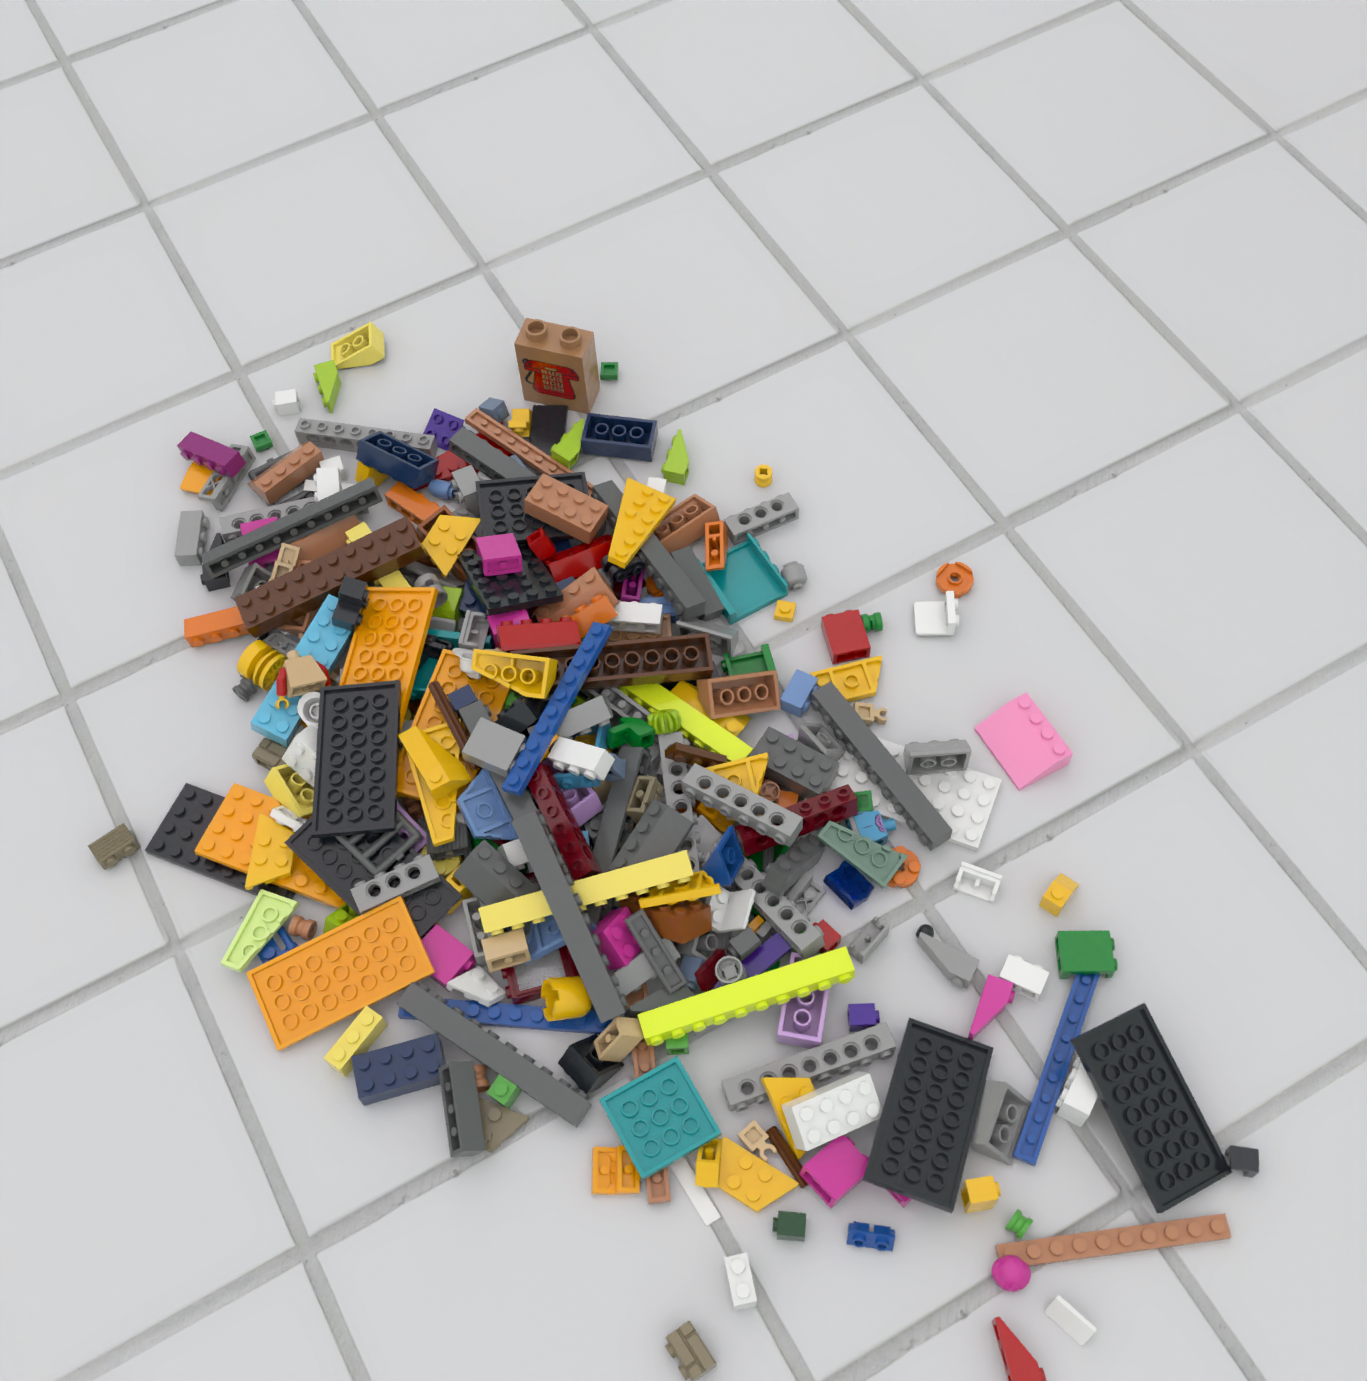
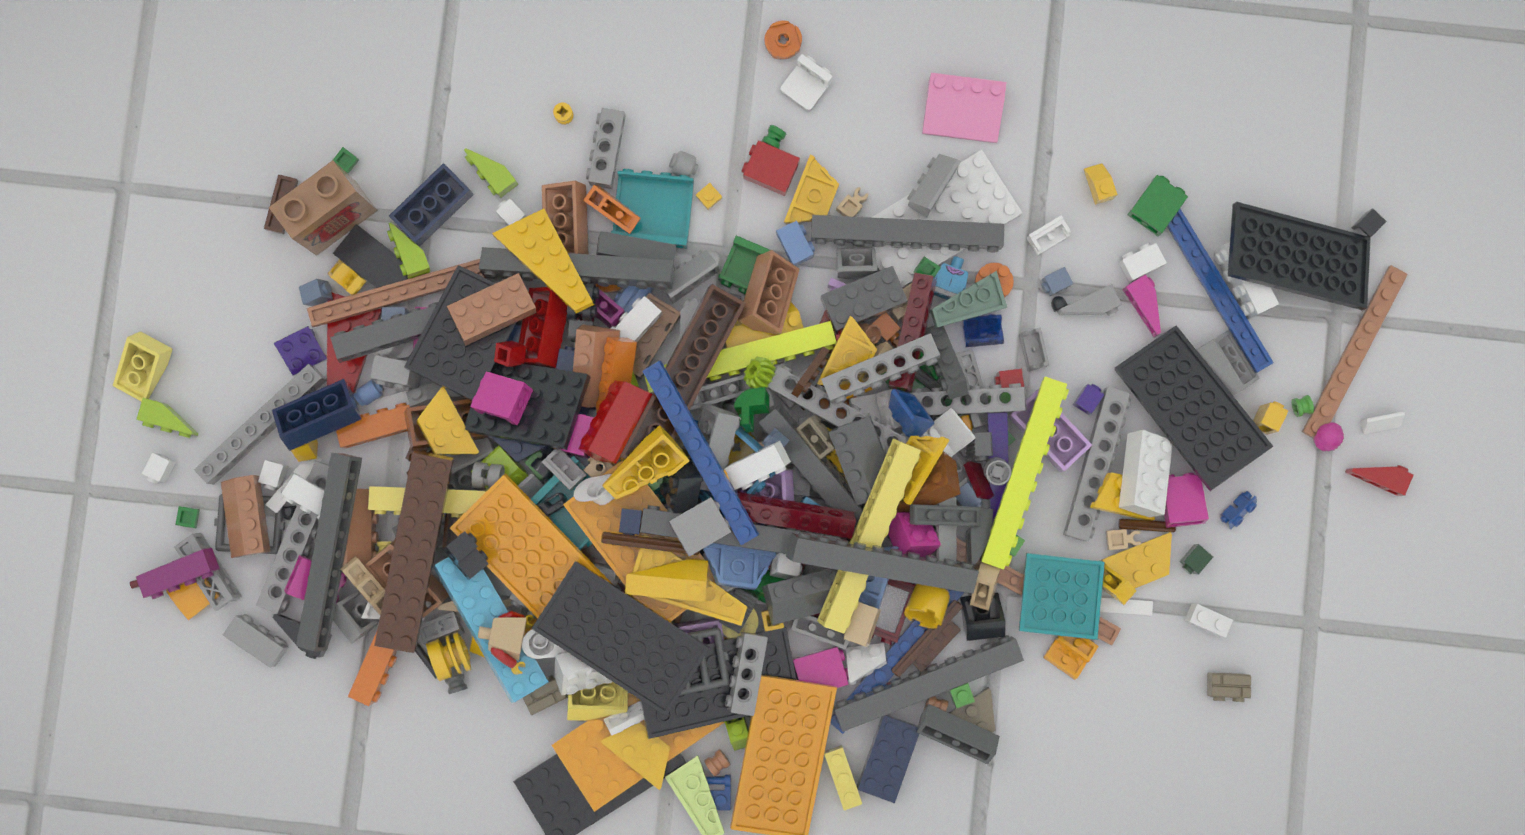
camera: 55 degrees left, 25 degrees up
none -> reddish brown axle [891,600,962,677]
none -> reddish brown plate [912,621,961,672]
none -> sand blue brick [1041,267,1074,296]

